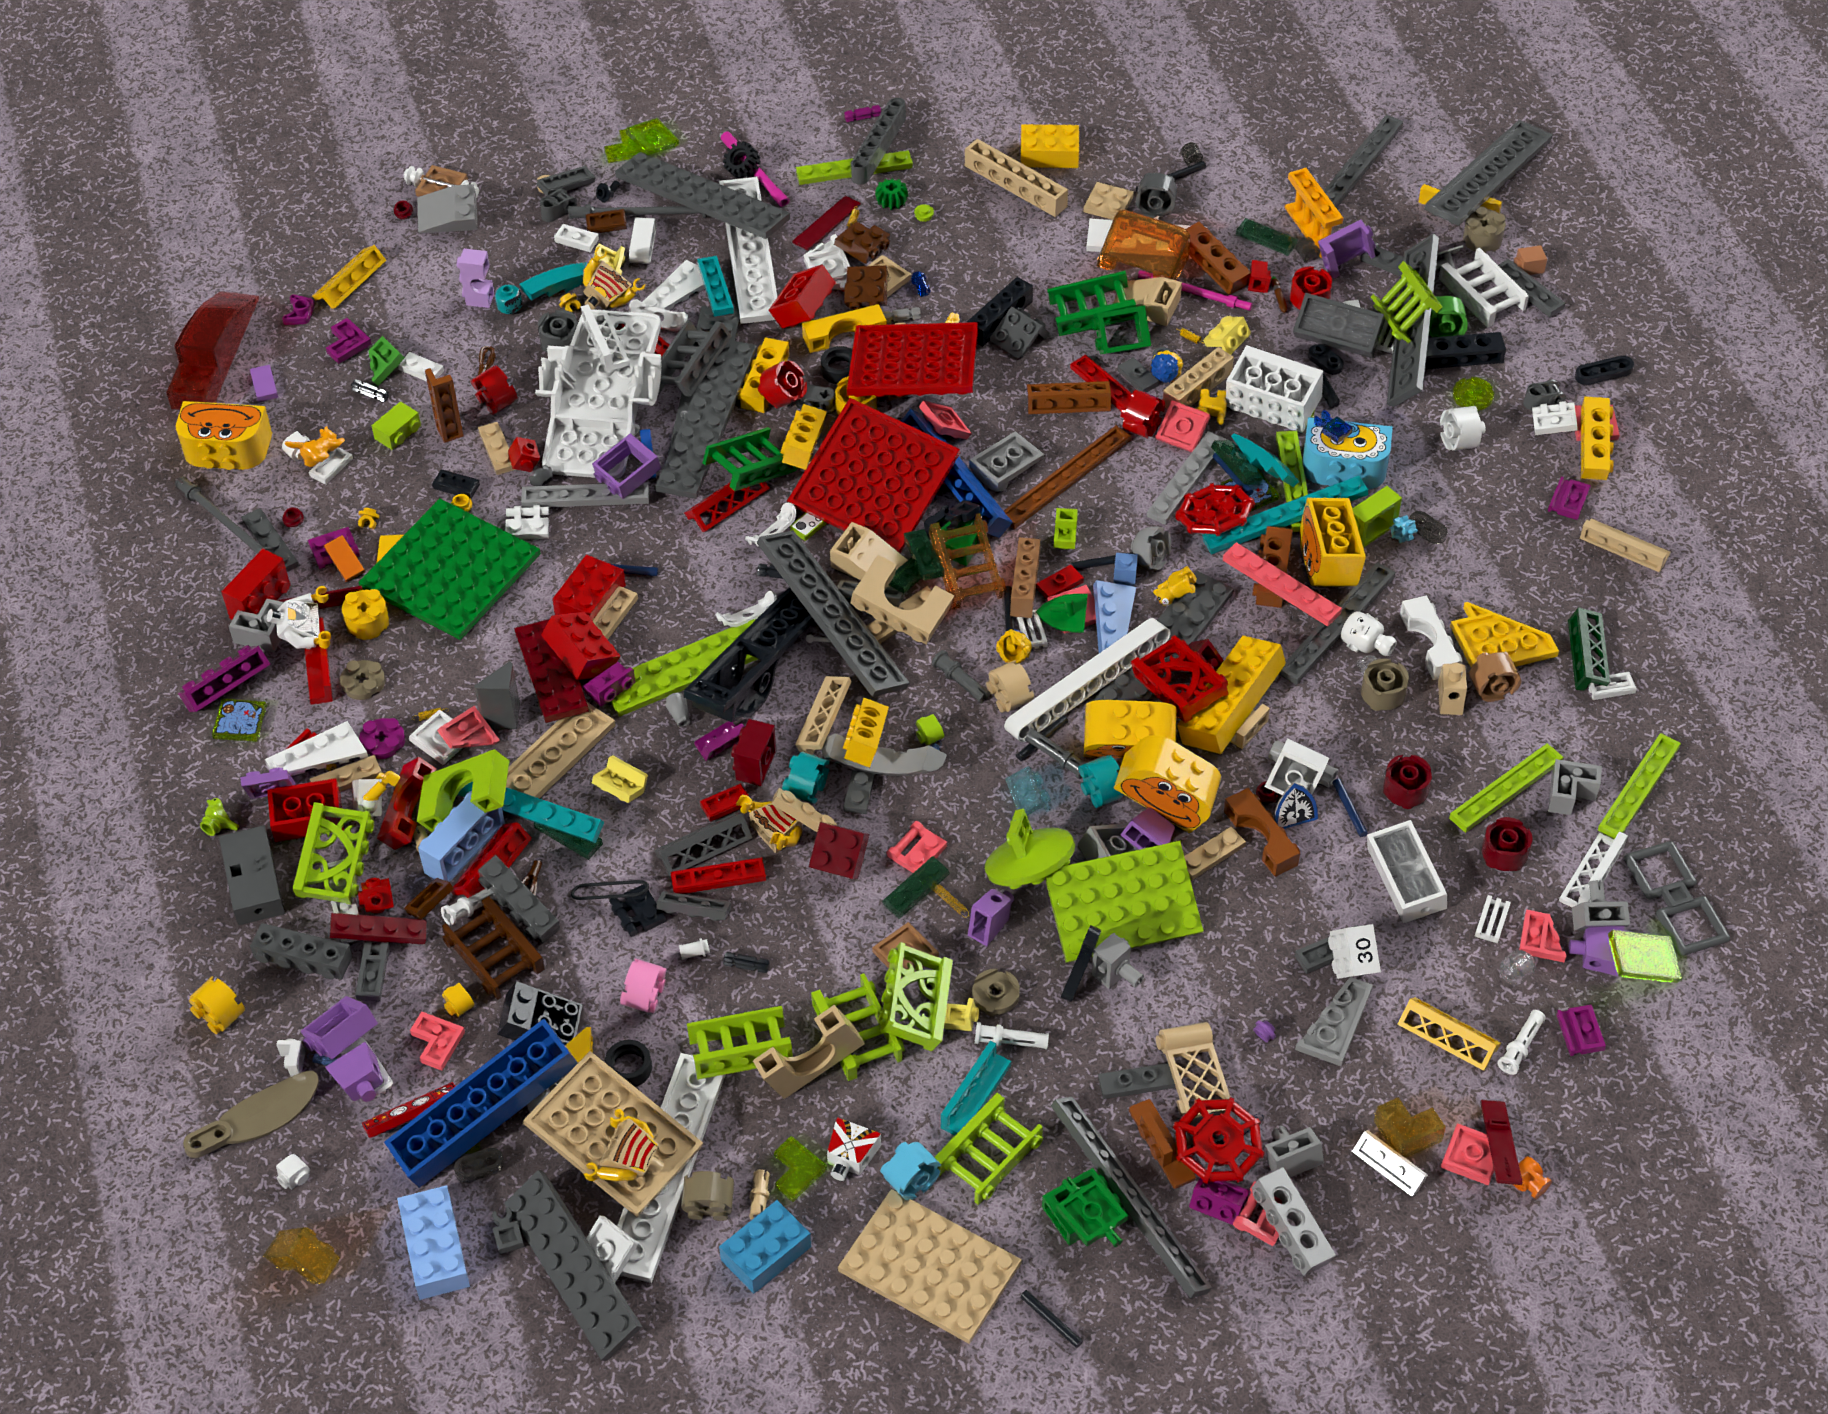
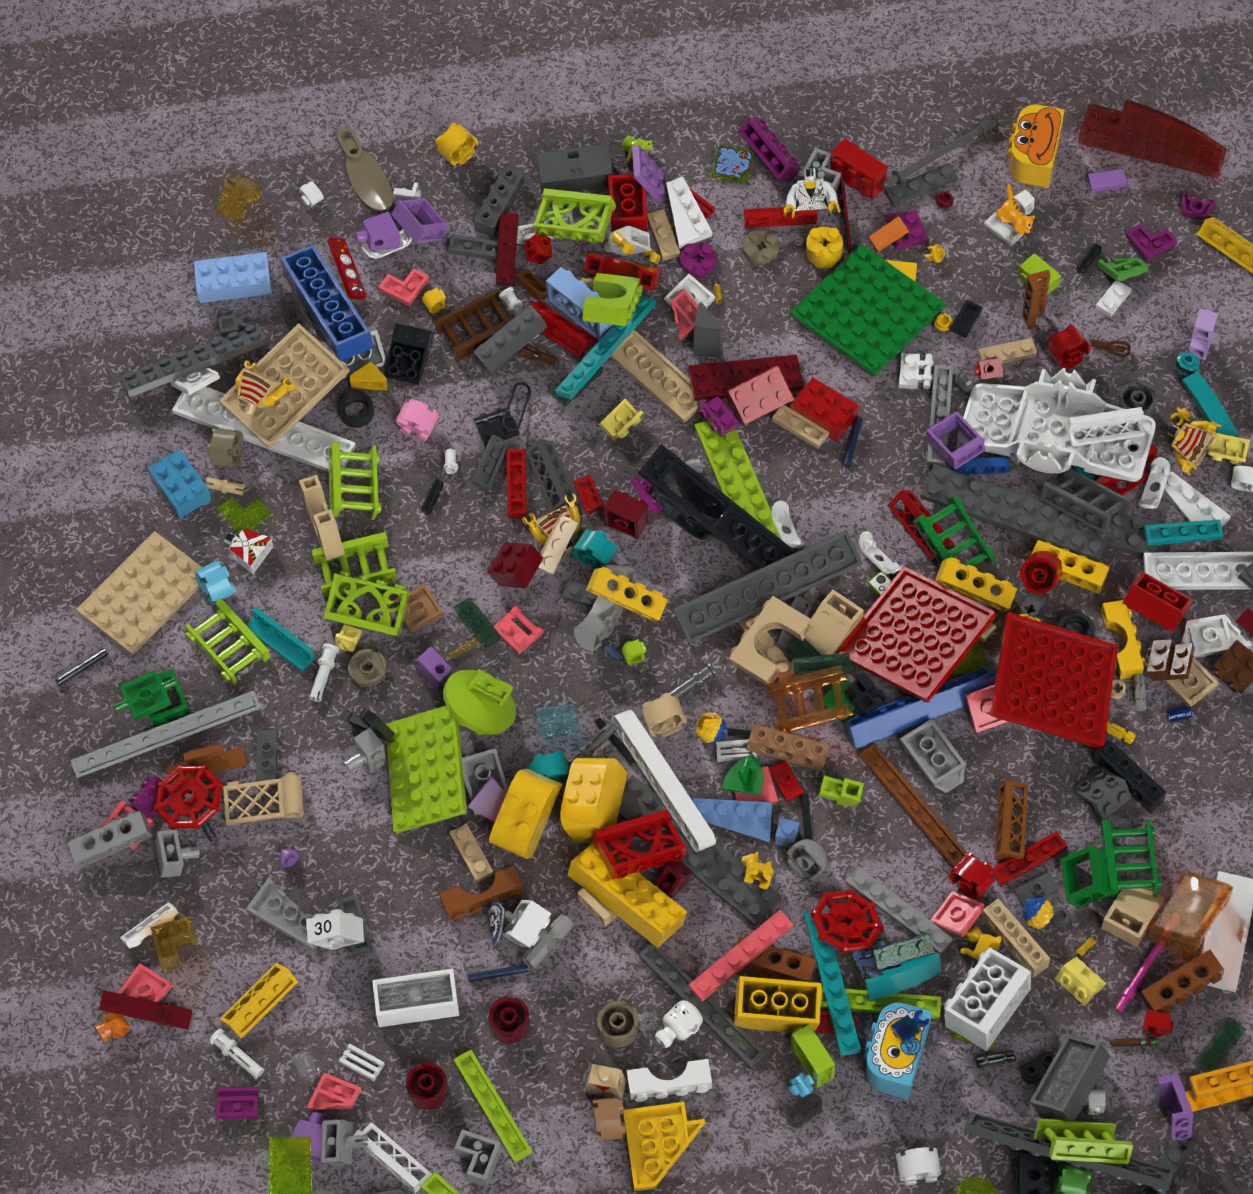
camera: 100 degrees right, 10 degrees up
tan fence [795,676,852,755] -> none
red brick [1290,266,1332,310] -> none

